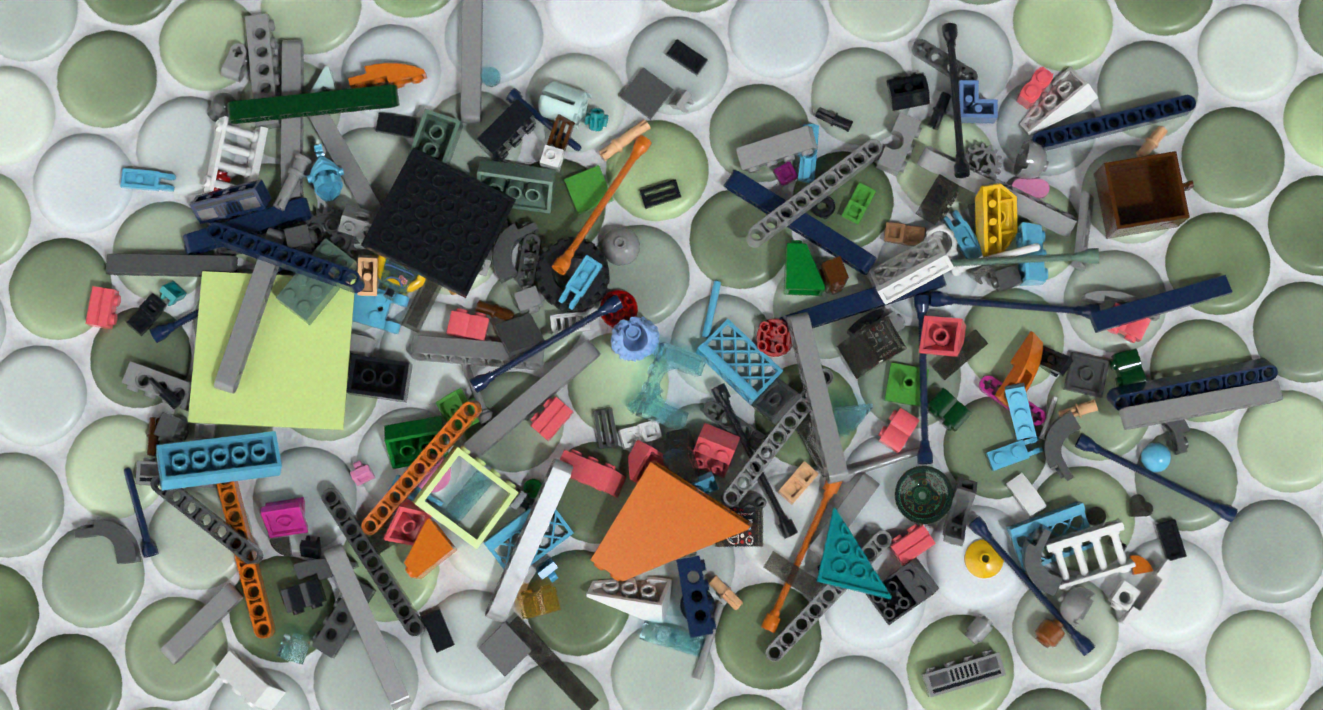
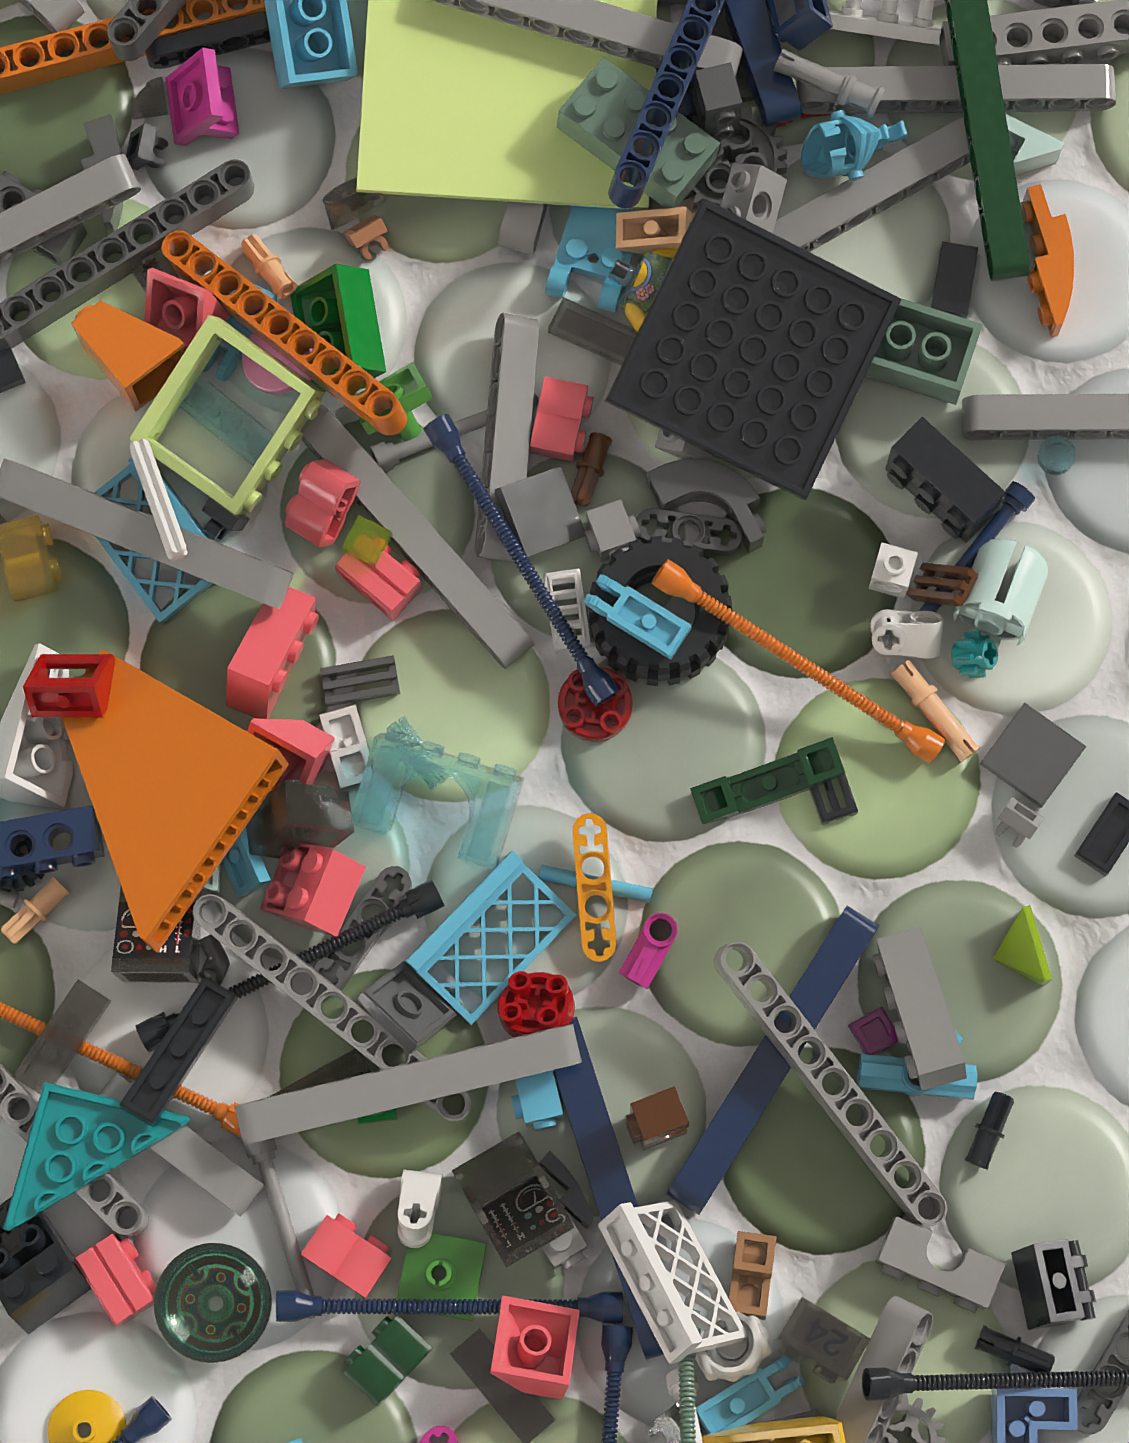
camera: 90 degrees right, 5 degrees down
black brick [281,579,327,616] -> none
black brick [346,354,413,403] -> none
bright pink tile [350,460,375,486] -> none
sand green slope [477,159,556,214] -> none
green tile [524,479,542,498] -> none
dark azure tile [535,557,558,582] -> none
bright green tile [564,165,614,215] -> none
light grey cylinder [602,227,640,266] -> none
light blue hair [611,316,660,362] -> none
light nougat slope [777,461,819,505] -> none
green slope [784,240,825,296] -> none
black piece [810,196,835,219] -> none
clear light blue slope [833,403,873,437] -> none
bright green slope [842,182,876,224] -> none
dark grey arch [942,477,977,546] -> none
none -> red tile [23,654,115,718]
none -> black tile [119,977,237,1128]
none -> white axle [129,439,188,561]
none -> black beam [145,11,271,69]
none -> light nougat axle [241,234,297,299]
none -> coral brick [285,459,360,548]
none -> clear smoke piece [322,177,387,230]
none -> clear neon green tile [341,515,393,567]
none -> nougat tile [343,215,389,260]
none -> white piece [397,1169,443,1248]
none -> medium azure brick [511,1070,563,1131]
none -> light orange beam [572,813,617,962]
none -> dark pink piece [618,912,678,989]
none -> dark green slope [690,737,846,824]
none -> white piece [870,609,944,659]
none -> lime slope [993,905,1052,986]

